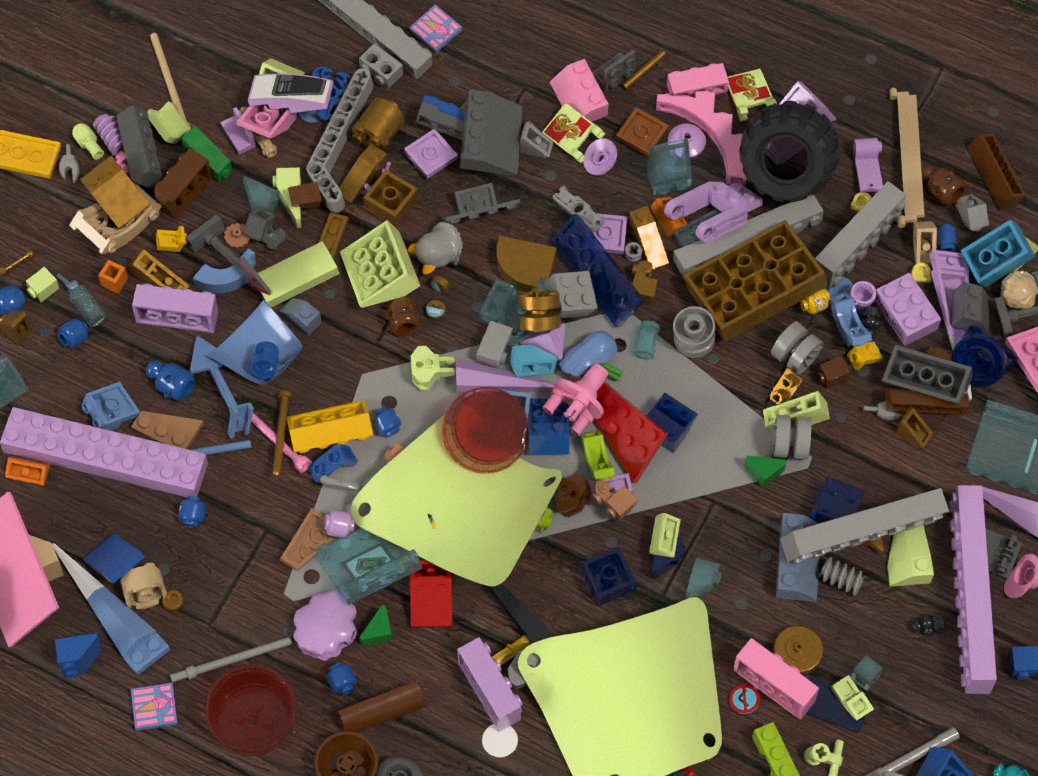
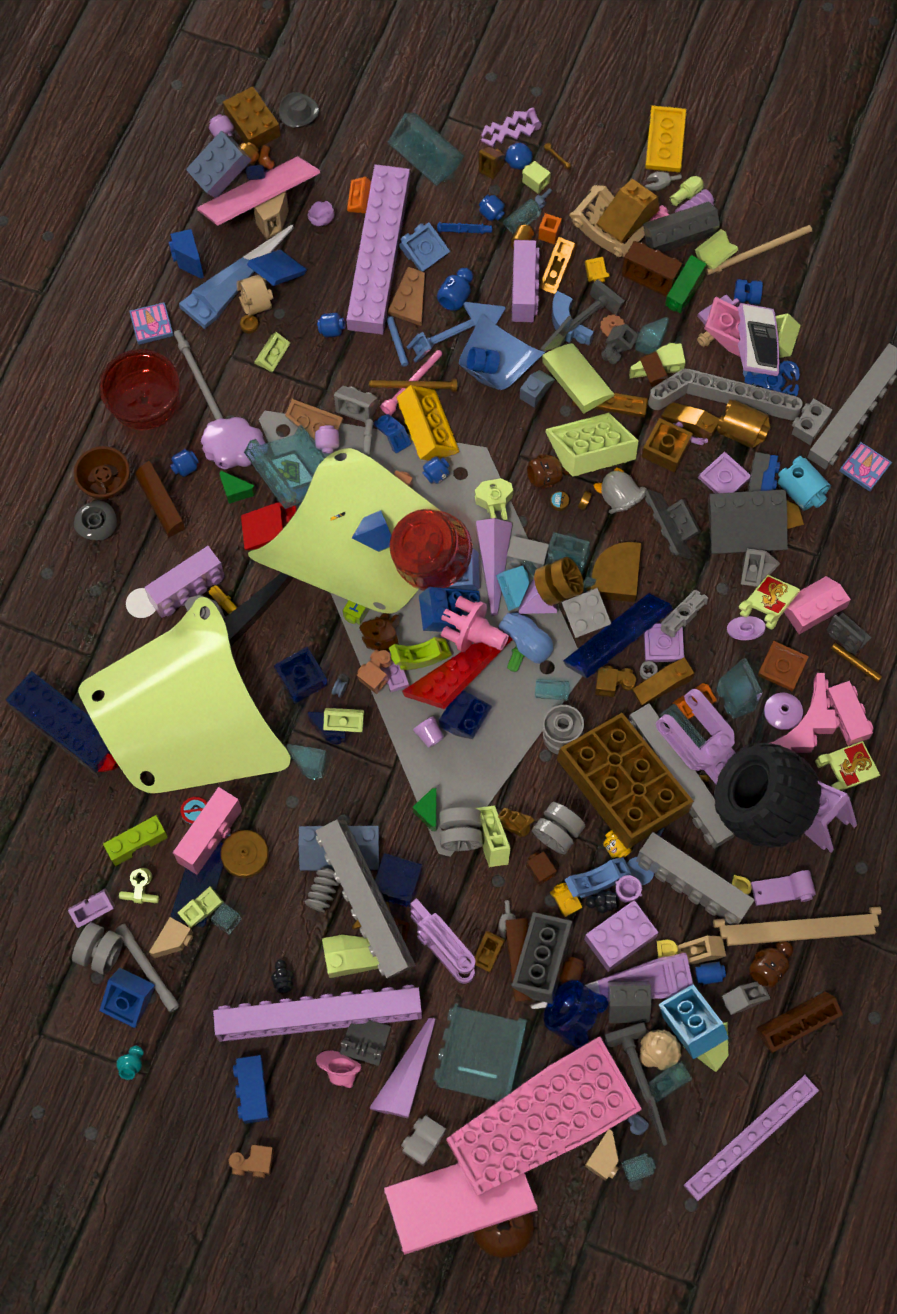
camera: 85 degrees right, 5 degrees up
none -> tan slope [149,917,193,958]
none -> yellowish green slope [254,332,290,372]
none -> lavender hair [308,201,334,226]
none -> sand blue bush [332,678,348,698]
none -> light grey slope [334,385,378,422]
none -> blue slope [352,510,395,552]
none -> lavender plate [410,898,475,984]
none -> lavender piece [413,716,444,748]
none -> blue piece [437,222,492,234]
none -> pearl gold brick [511,225,534,249]
none -> blue wheel [734,279,762,305]
none -> medium azure cylinder [778,456,831,511]

